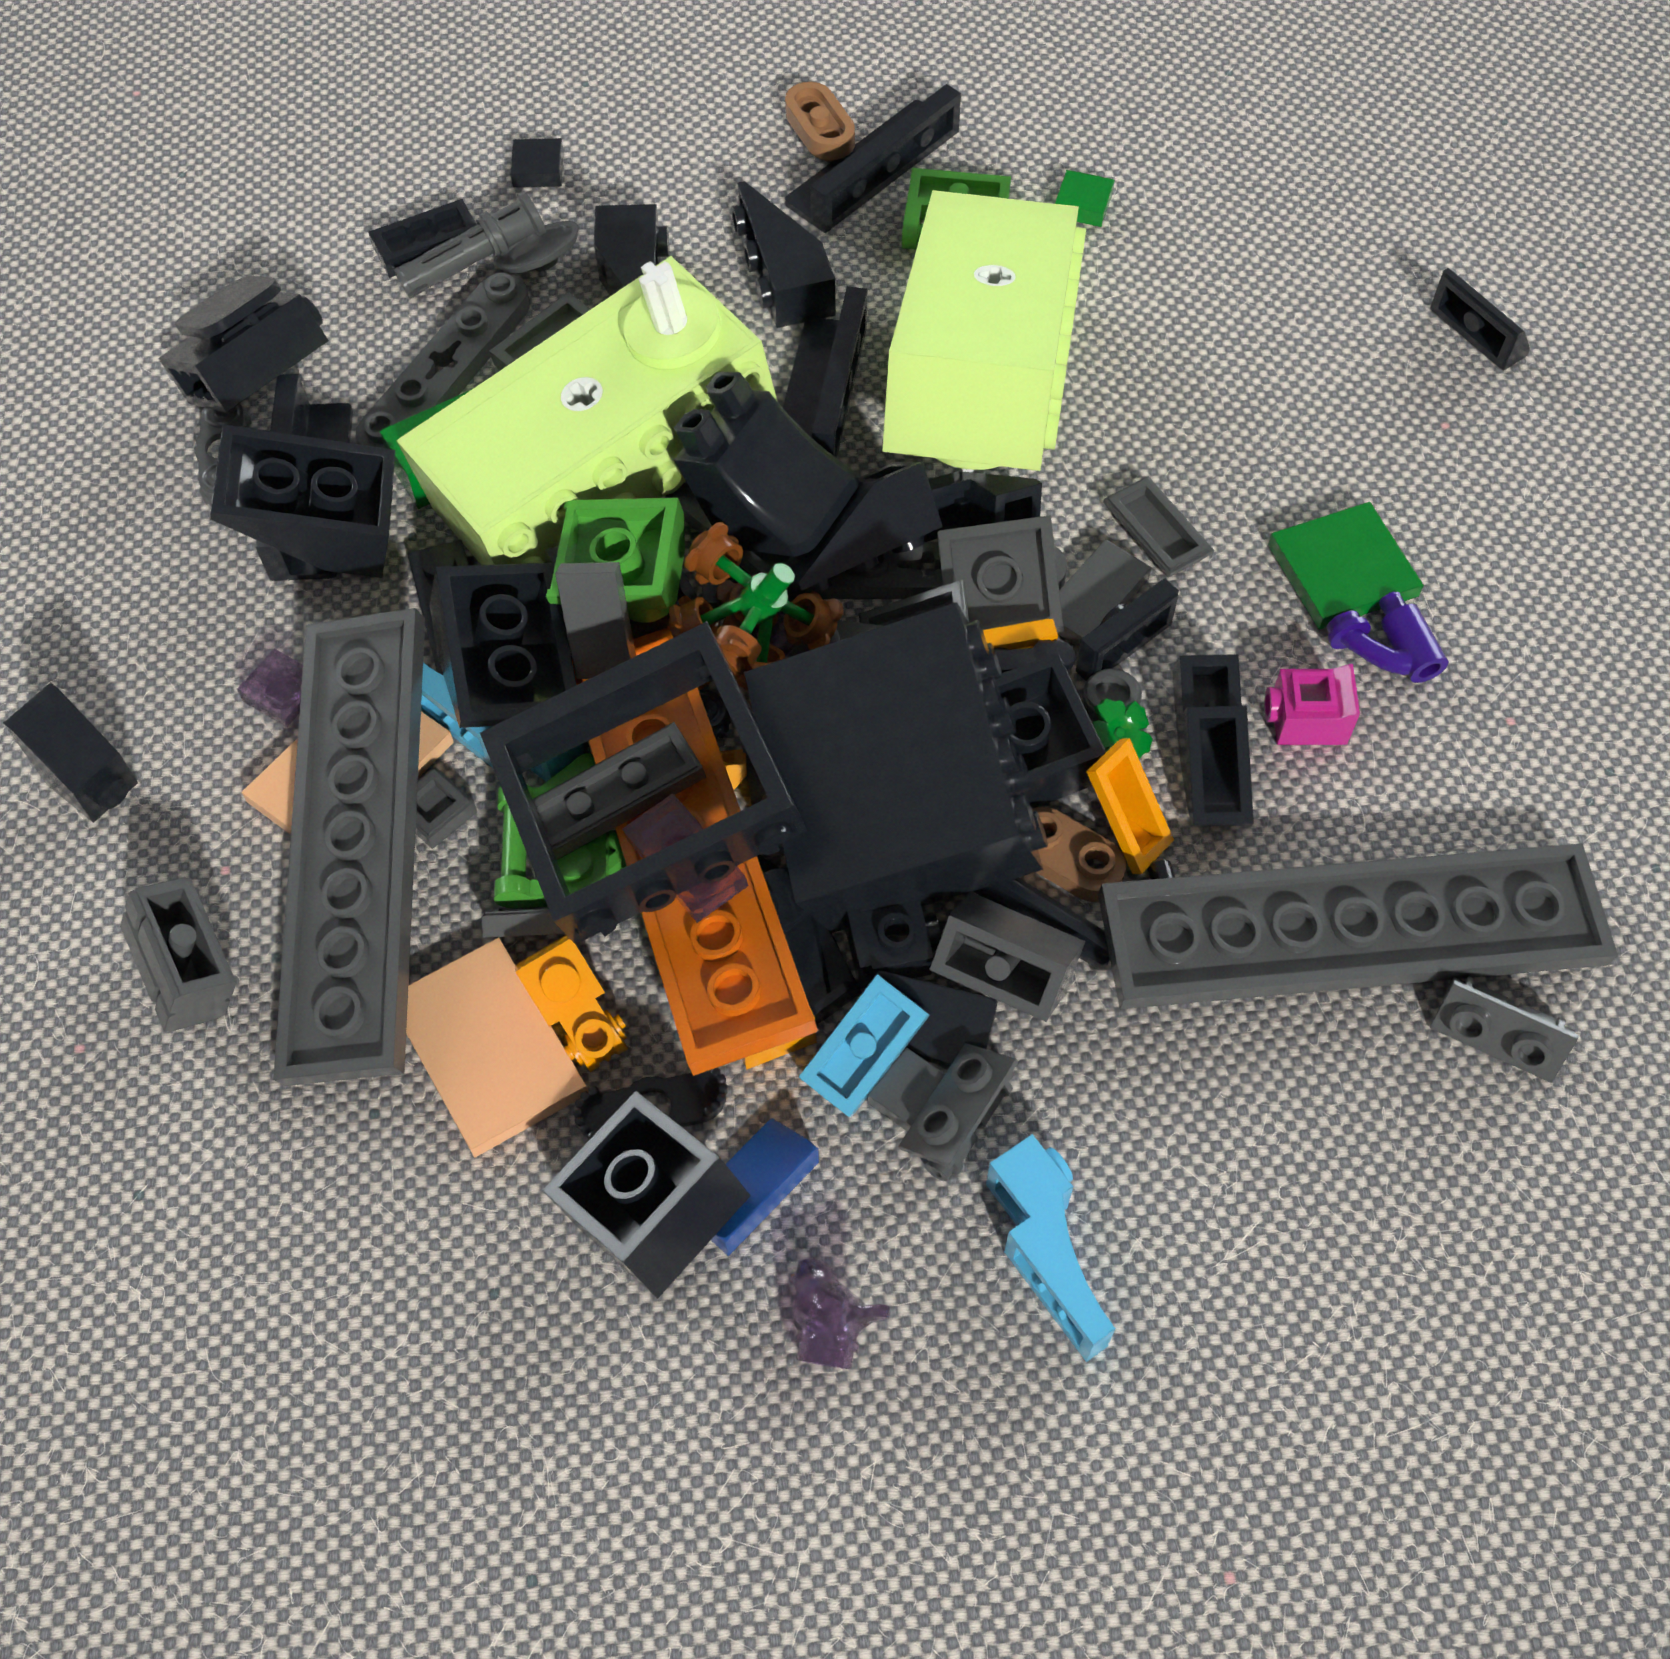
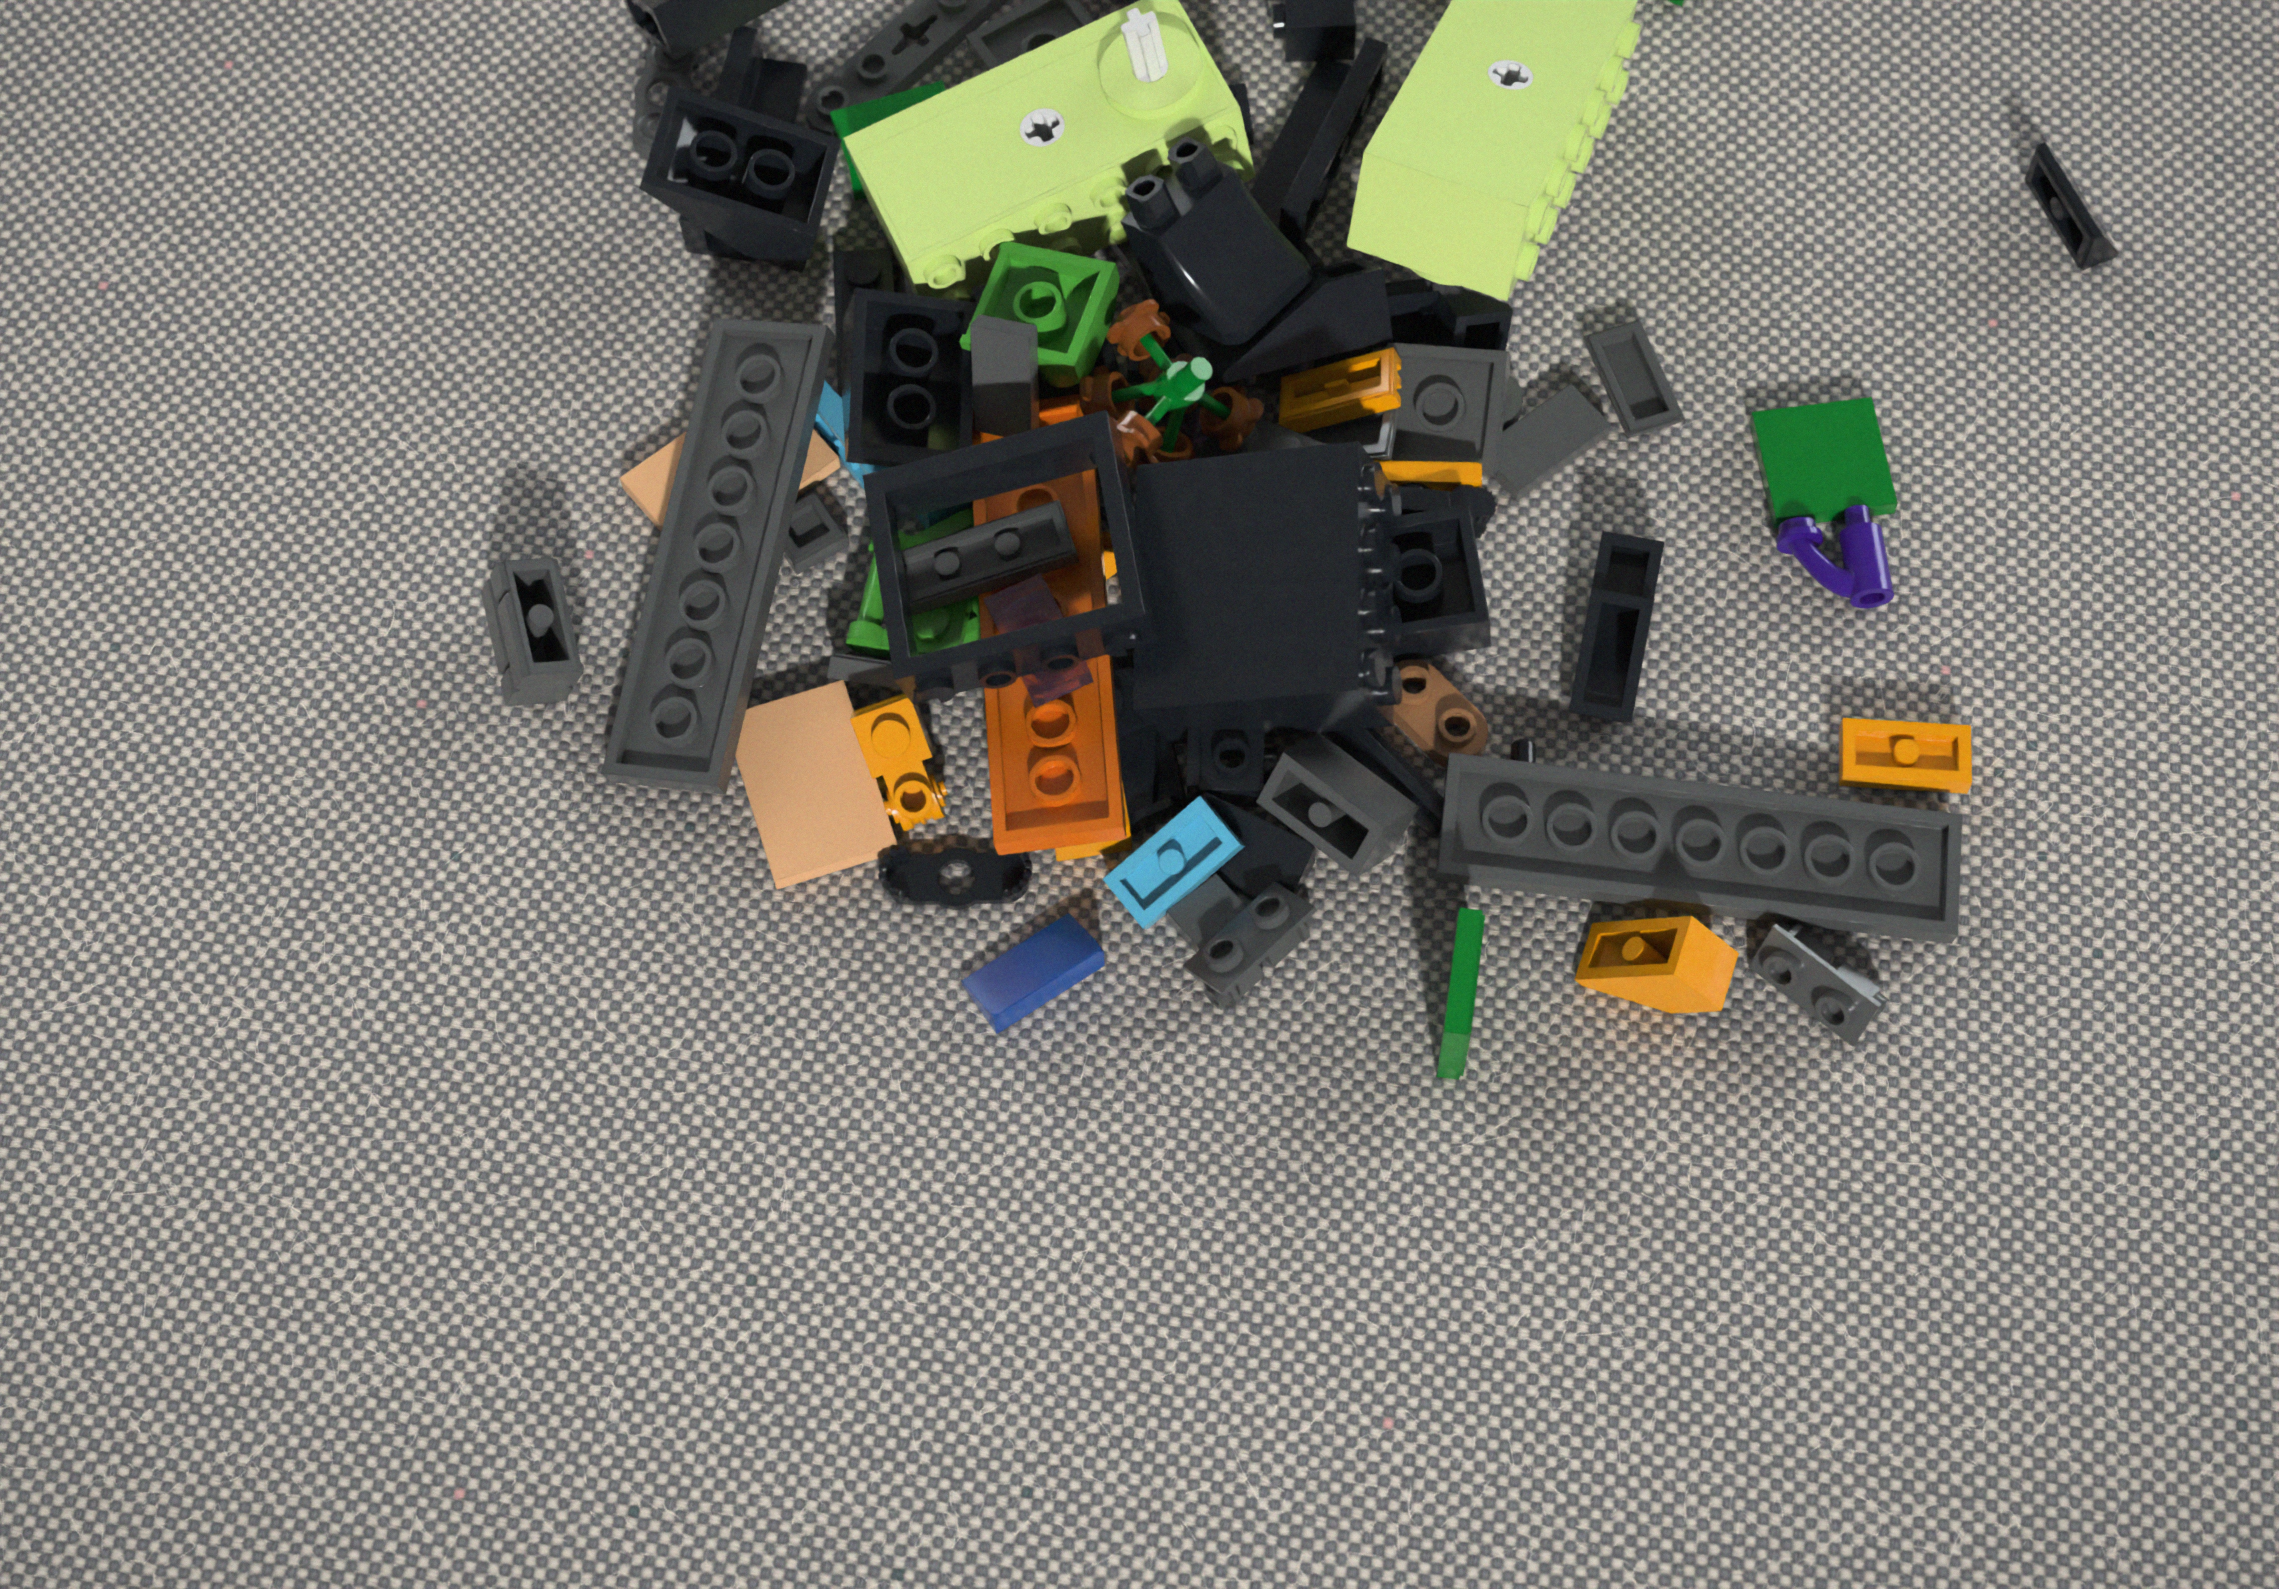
camera: 15 degrees right, 5 degrees up
black slope [3,682,138,823] -> none
clear purple plate [237,648,303,728] -> none
black brick [542,1091,751,1299] -> none
clear purple animal [790,1258,890,1370] -> none
medium azure slope [986,1134,1116,1362] -> none
black plate [1075,578,1179,681] -> none
dark grey tile [1082,668,1142,722] -> none
light orange slope [1086,738,1174,874] -> none
green plant [1092,698,1153,758] -> none
dark pink window [1264,664,1360,745] -> none
none -> light orange tile [1279,347,1402,433]
none -> green tile [1436,907,1485,1080]
none -> light orange slope [1574,916,1739,1014]
none -> light orange plate [1839,718,1972,794]

